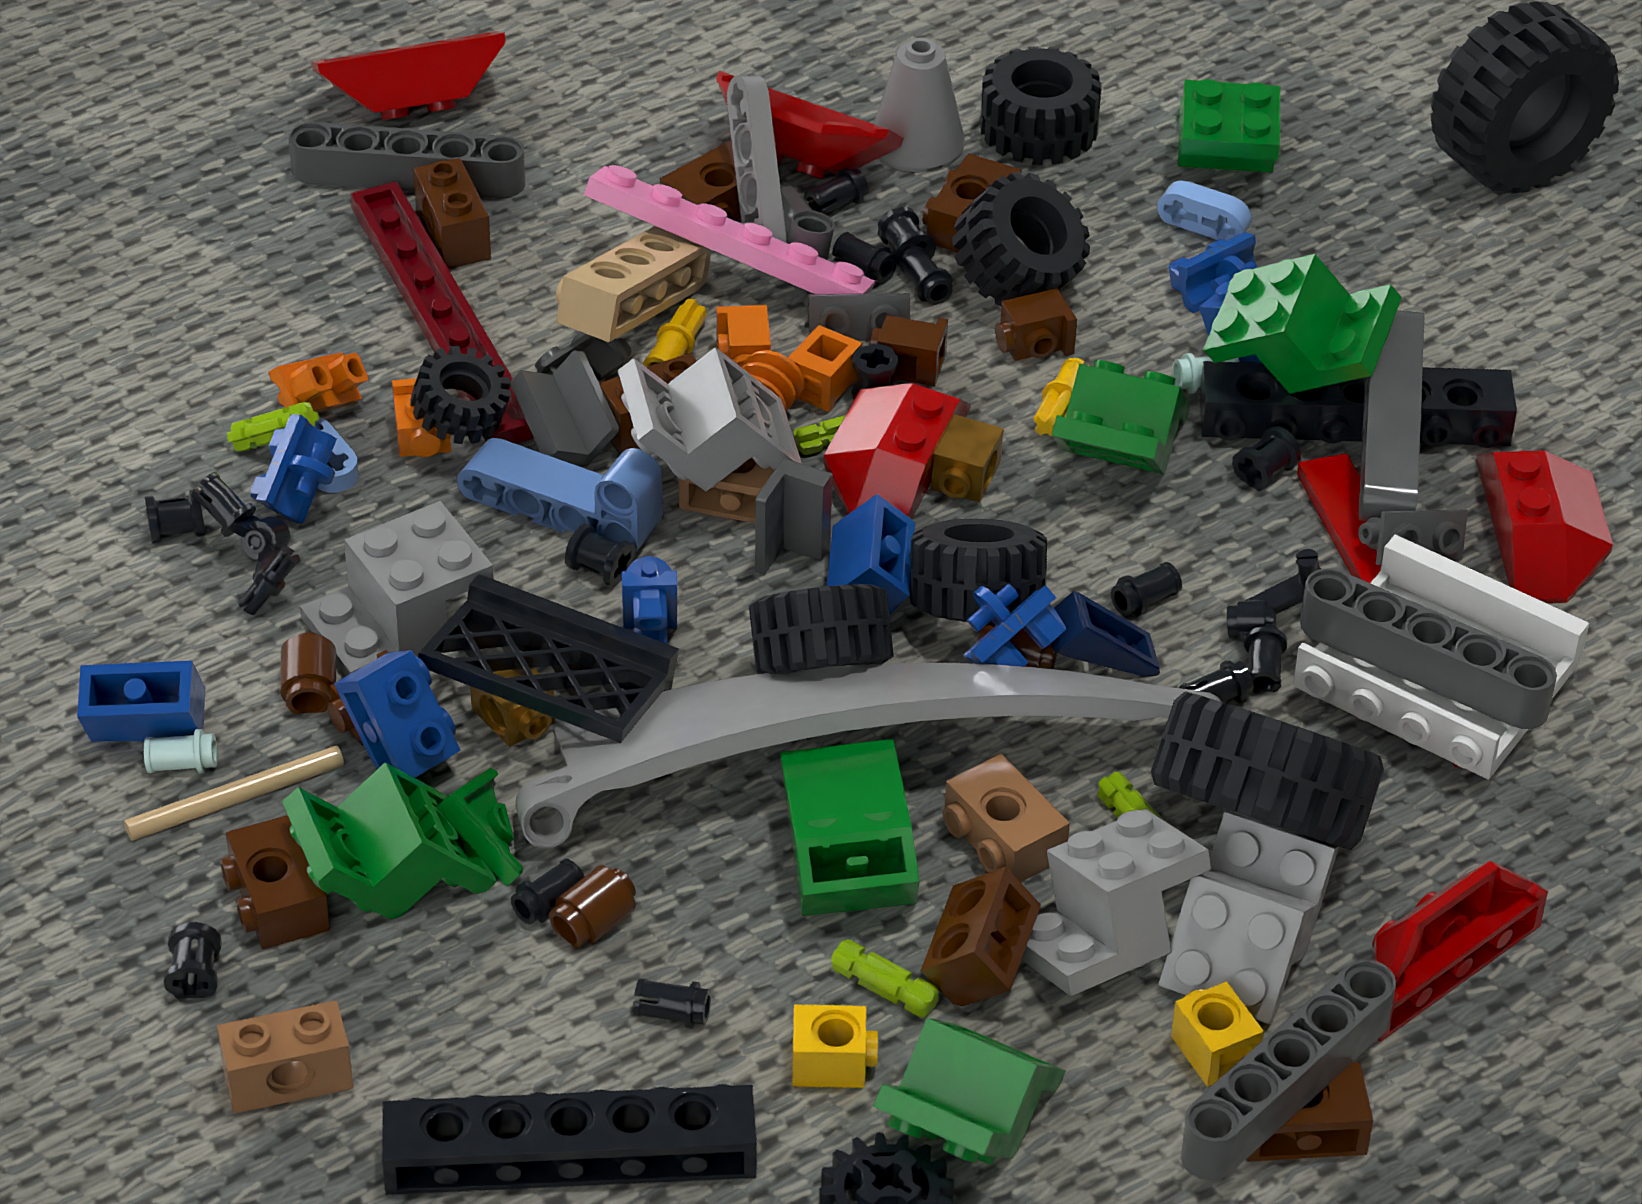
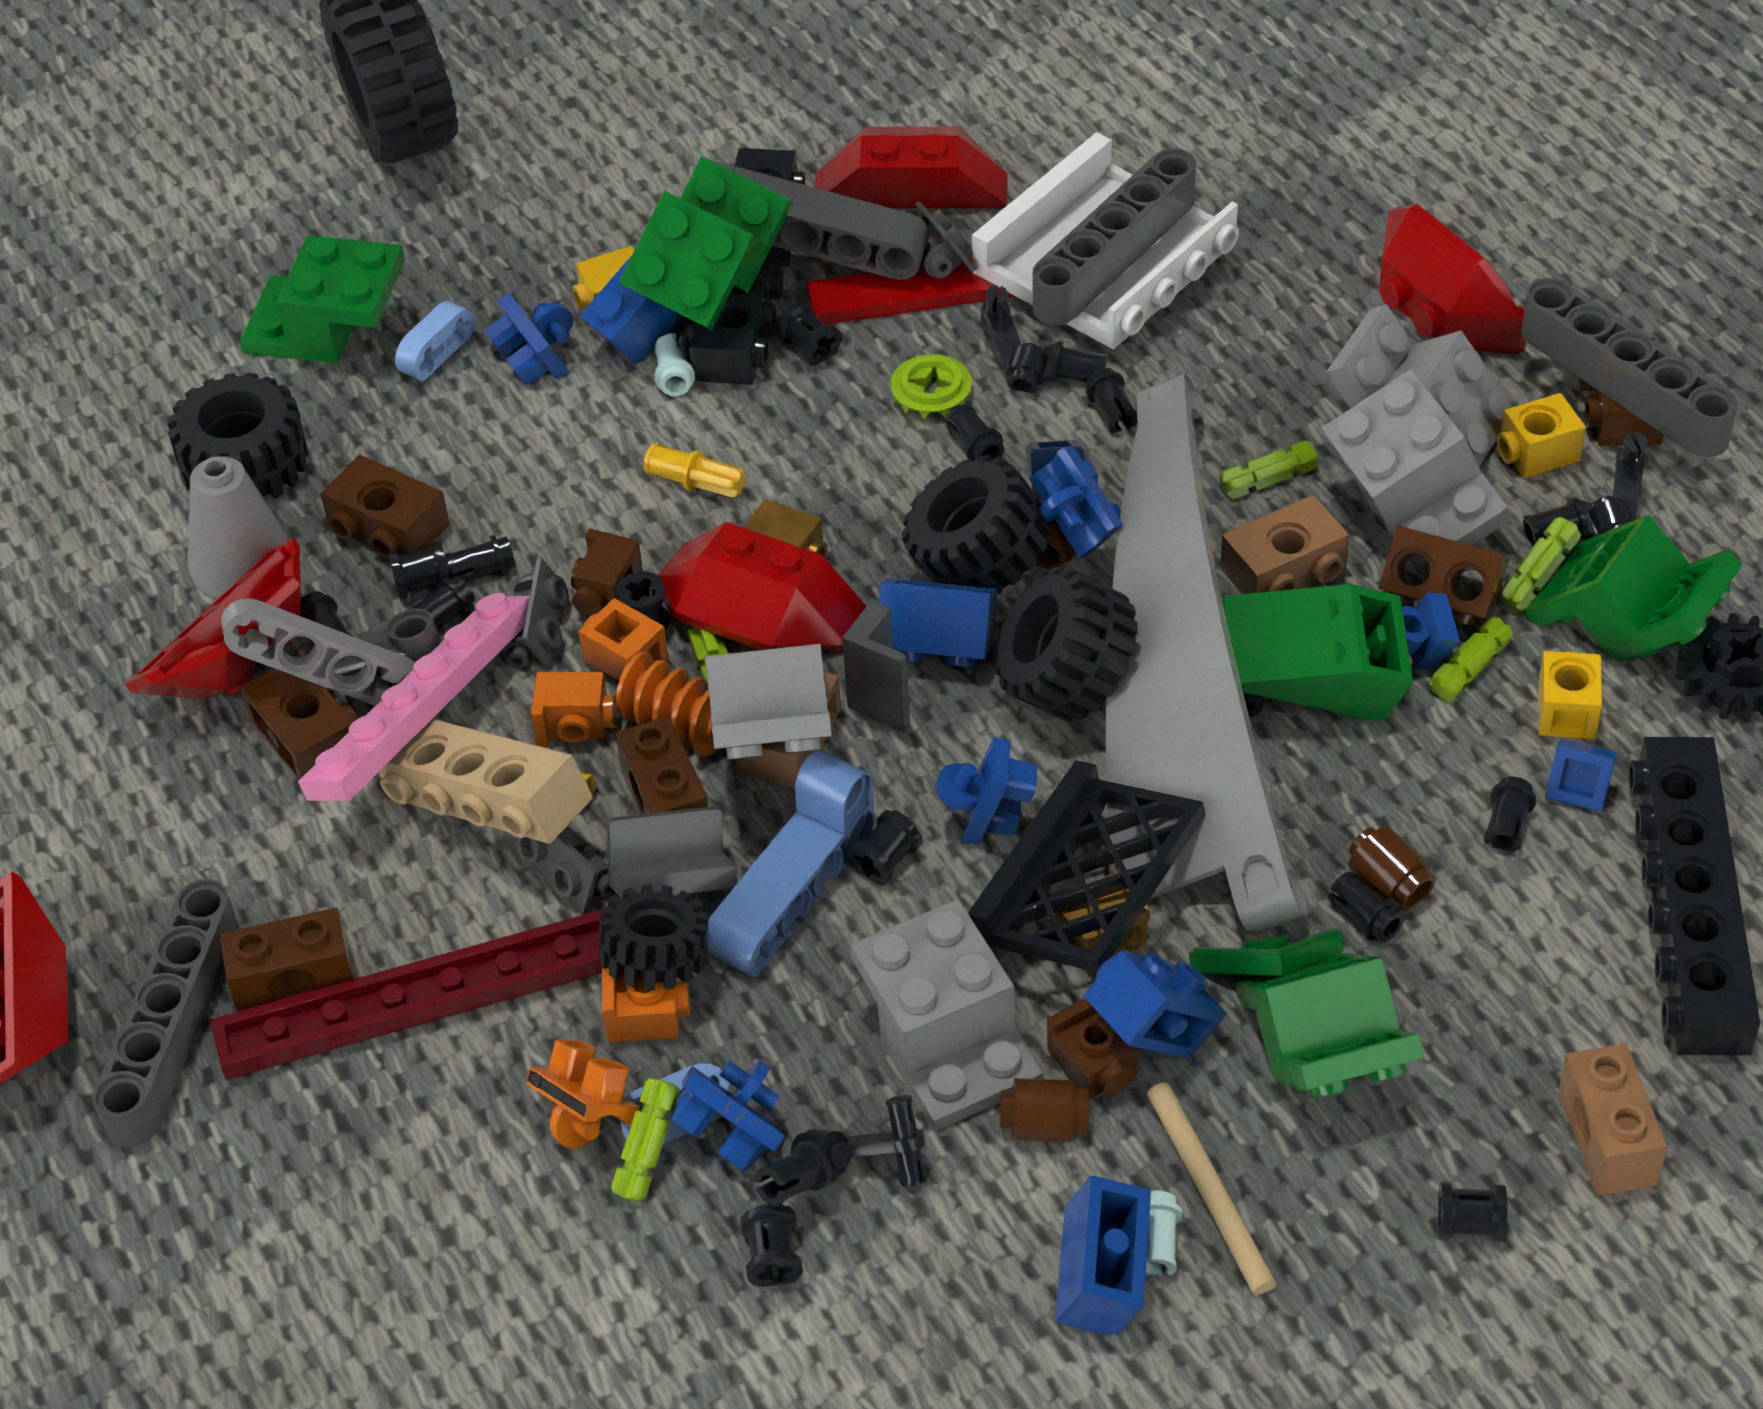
camera: 80 degrees left, 5 degrees up
reddish brown brick [220,815,330,949] -> none
black tyre [952,172,1090,306] -> none
reddish brown brick [995,288,1077,361] -> none
green bracket [1052,360,1191,474] -> none
black tyre [1151,691,1384,850] -> none
none -> lime gear [890,354,972,420]
none -> blue tile [1402,593,1460,670]
none -> lime axle [1499,517,1581,612]
none -> black pin [1523,432,1648,547]
none -> blue tile [1545,738,1618,812]

